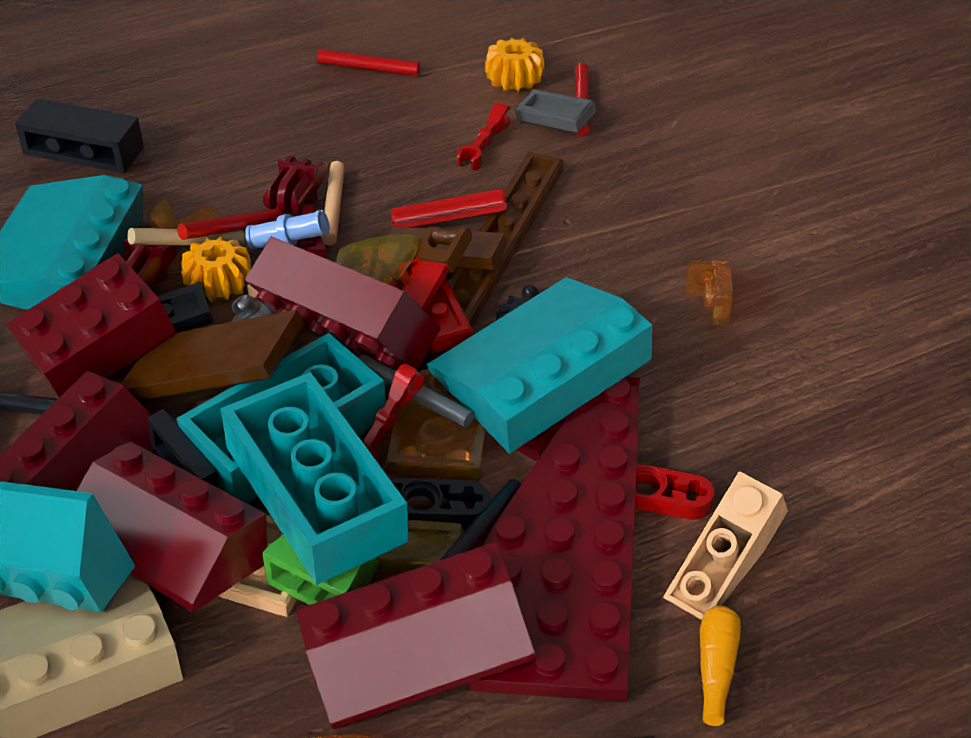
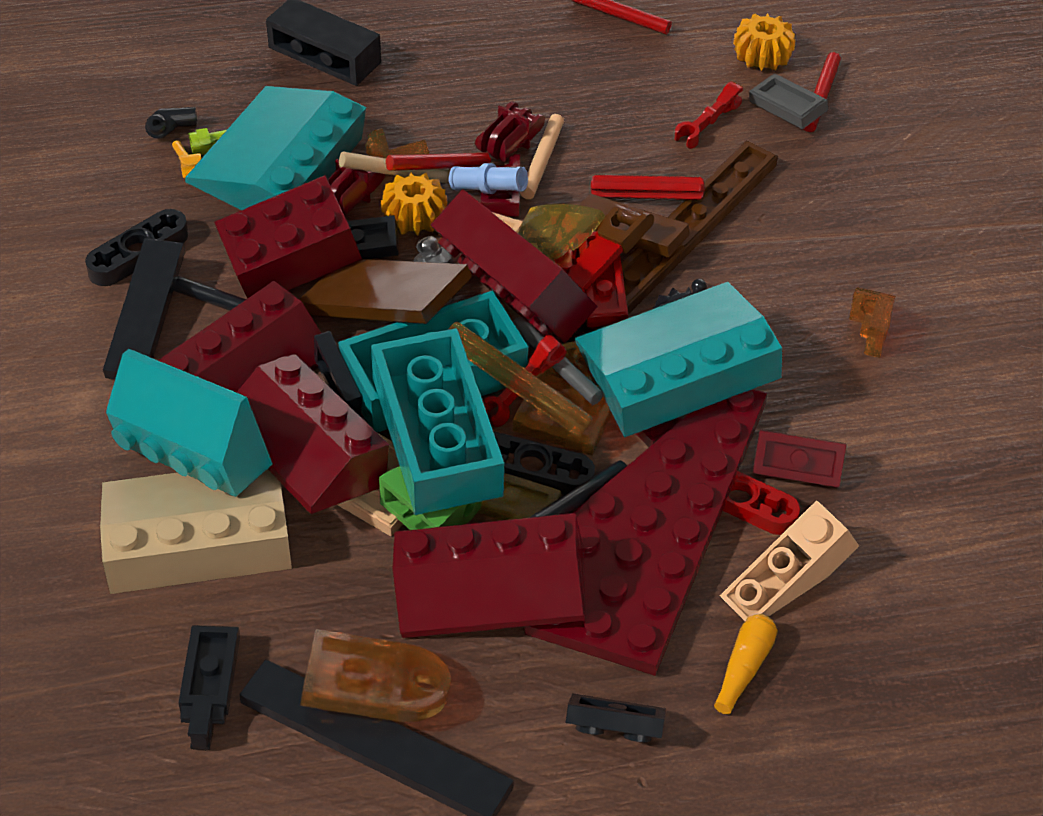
camera: 15 degrees right, 5 degrees up
none -> clear orange axle [448,322,592,437]
none -> dark red plate [753,429,847,487]

